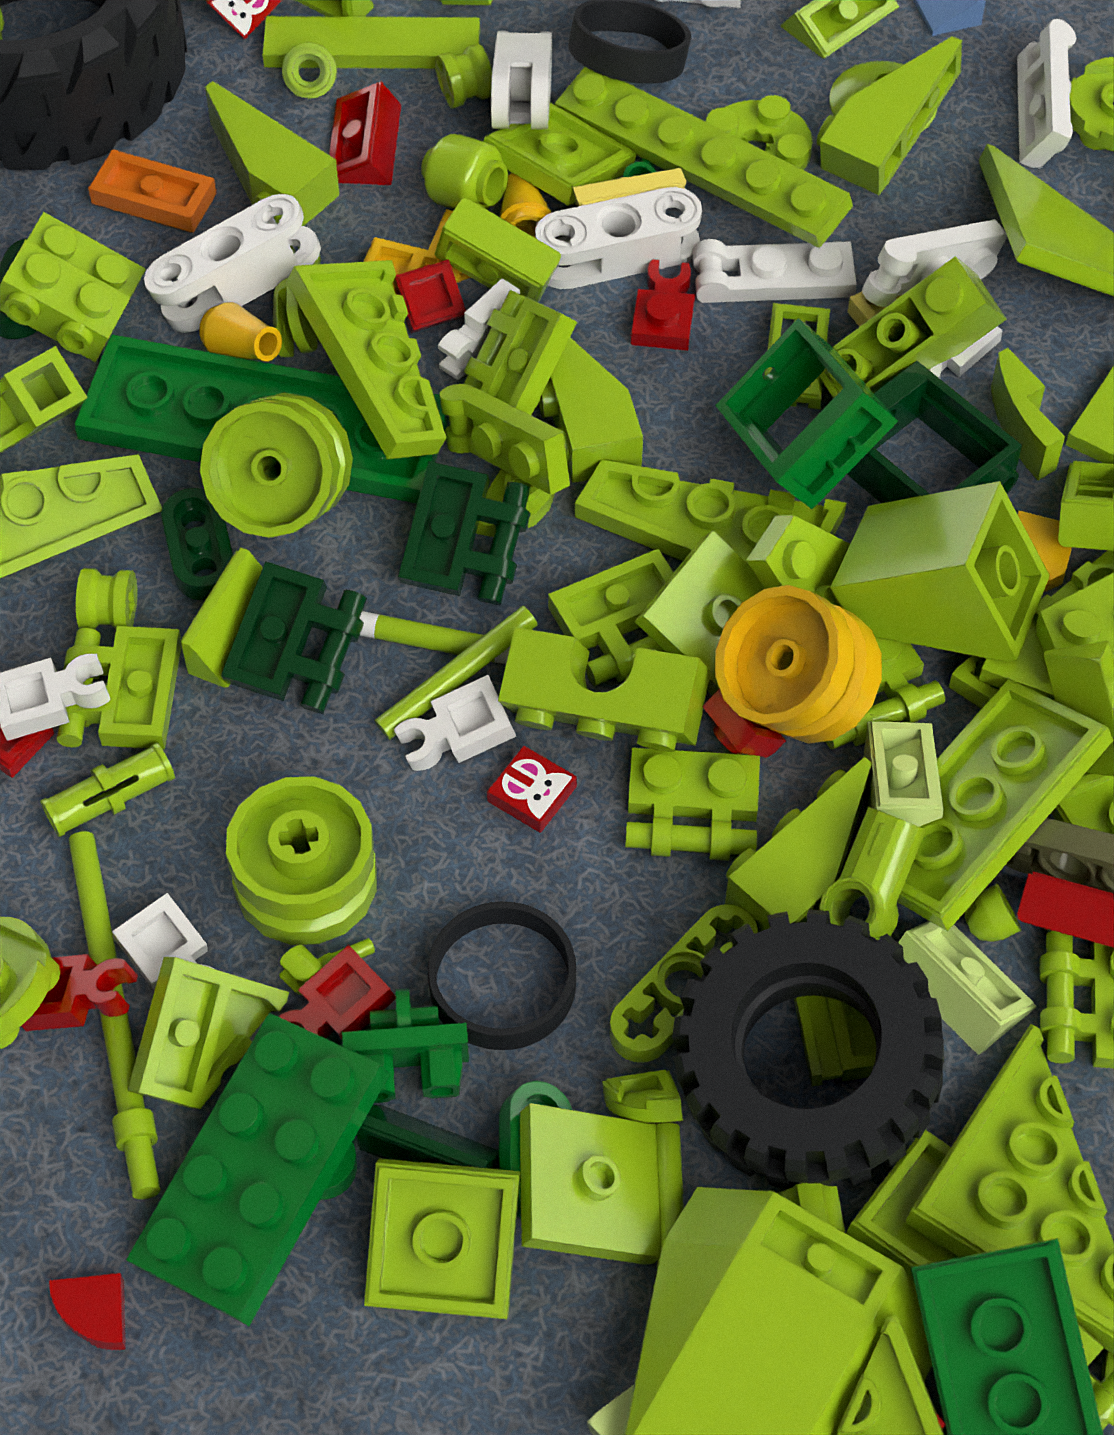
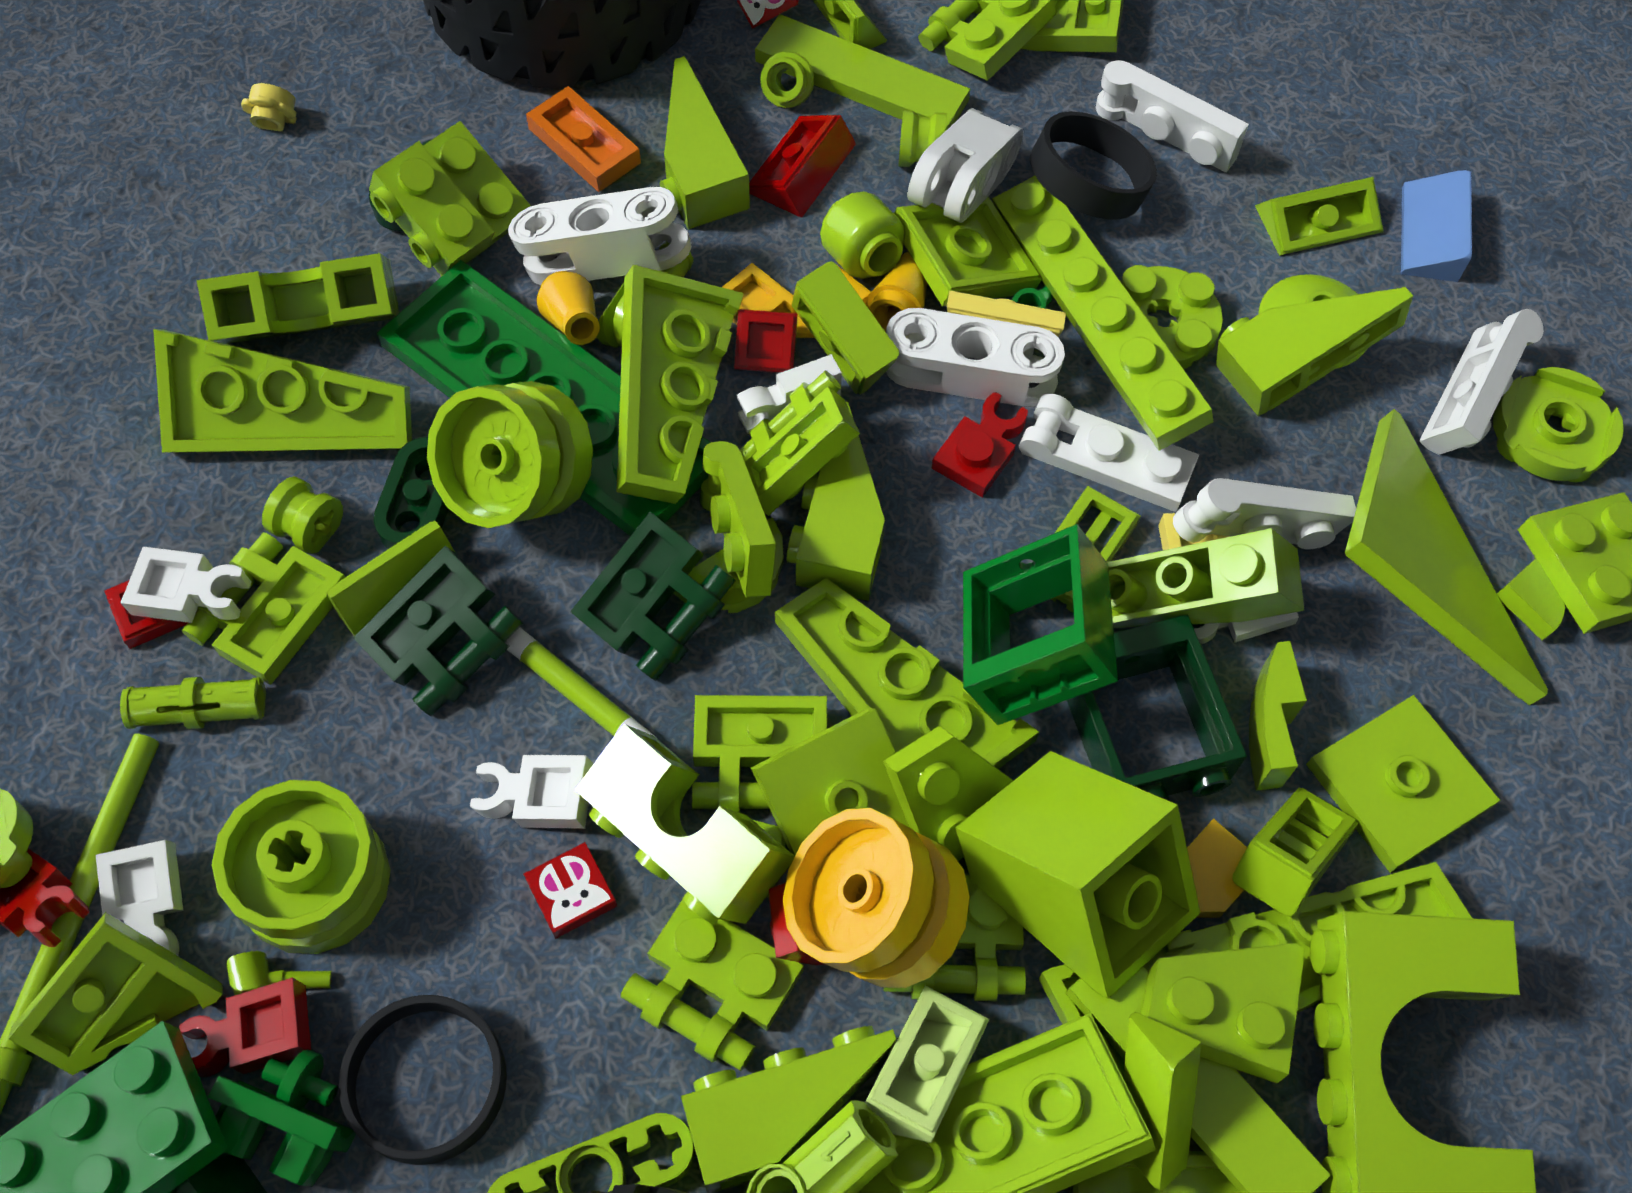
camera: 25 degrees right, 5 degrees up
lime bar [374,606,538,740] -> none

